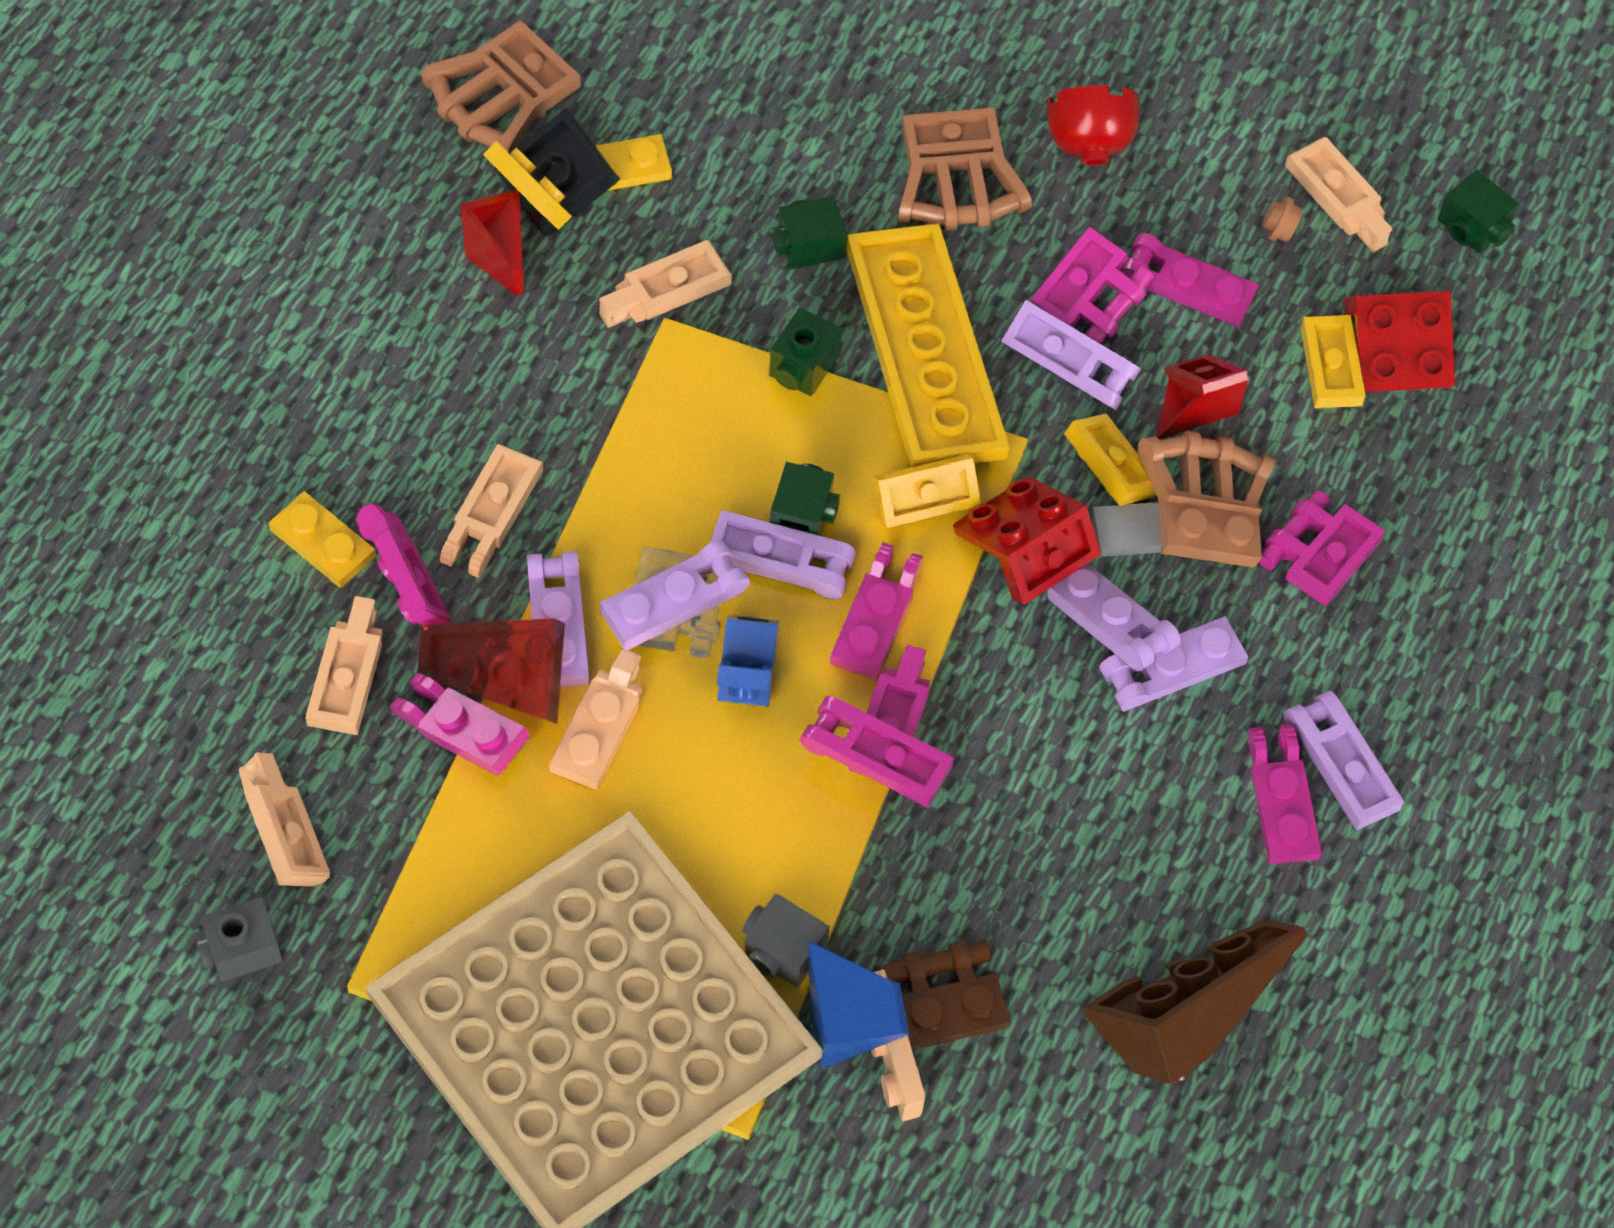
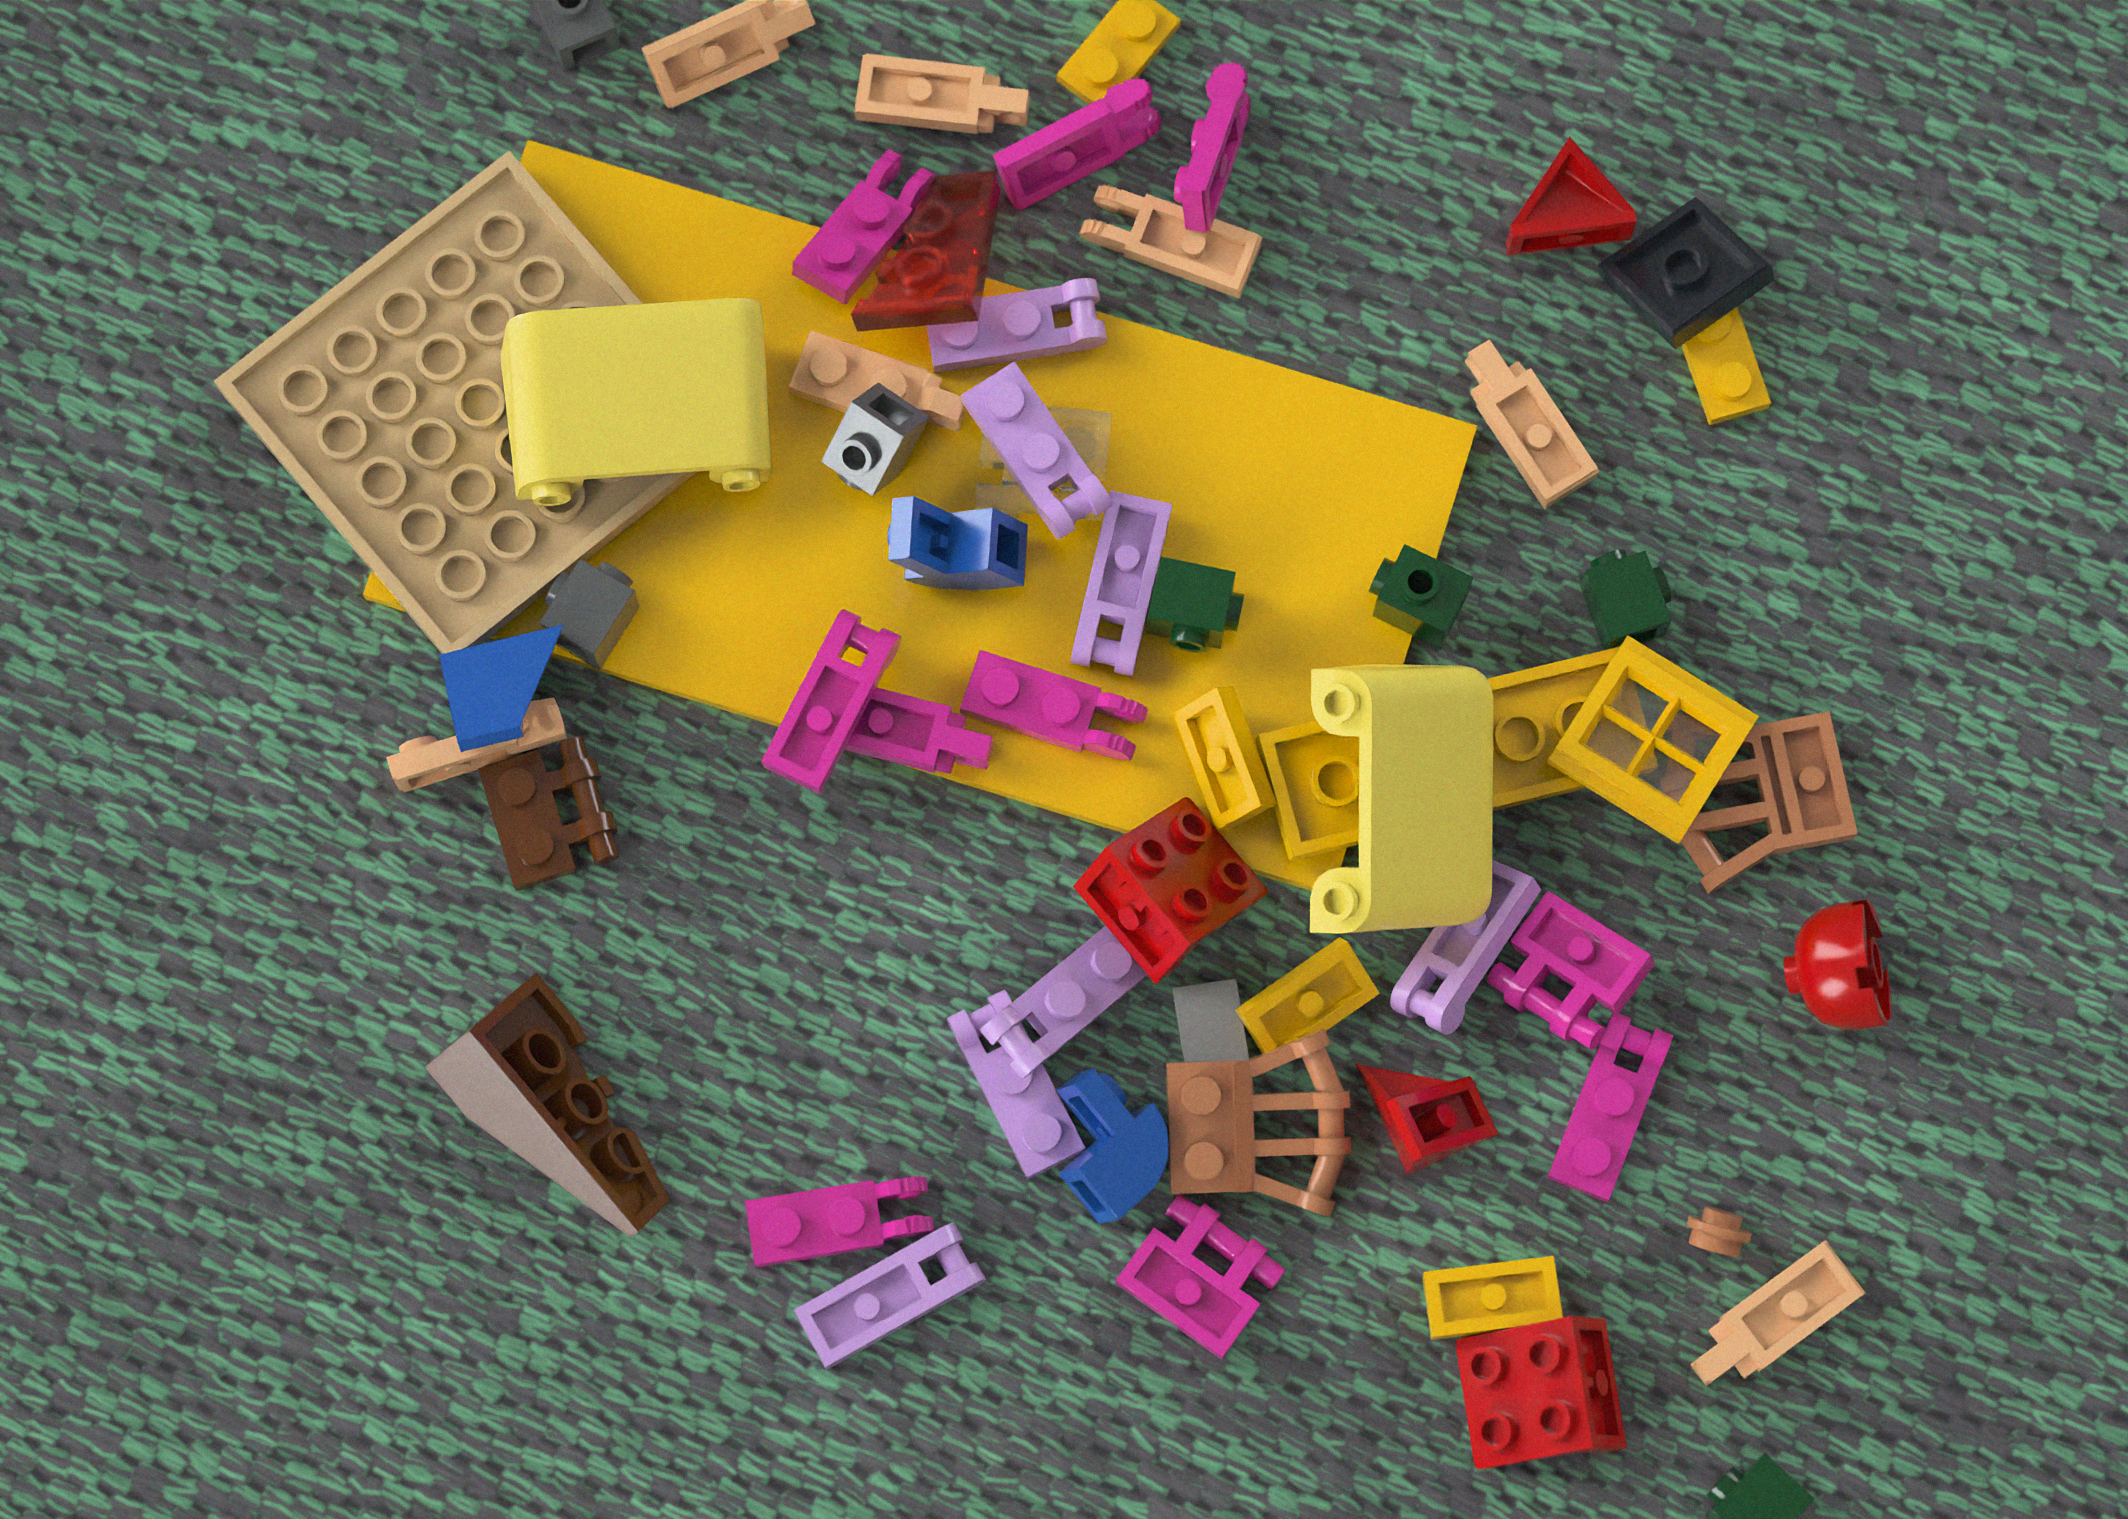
camera: 90 degrees right, 15 degrees up
nougat plate [421,20,581,153] -> none
yellow plate [483,141,572,230] -> none
none -> light yellow windscreen [500,298,772,506]
none -> dark grey brick [821,382,930,496]
none -> blue brick [1056,1068,1169,1224]
none -> dark pink hinge [1174,61,1251,233]
none -> light yellow windscreen [1310,664,1493,934]
none -> yellow piece [1547,636,1759,844]

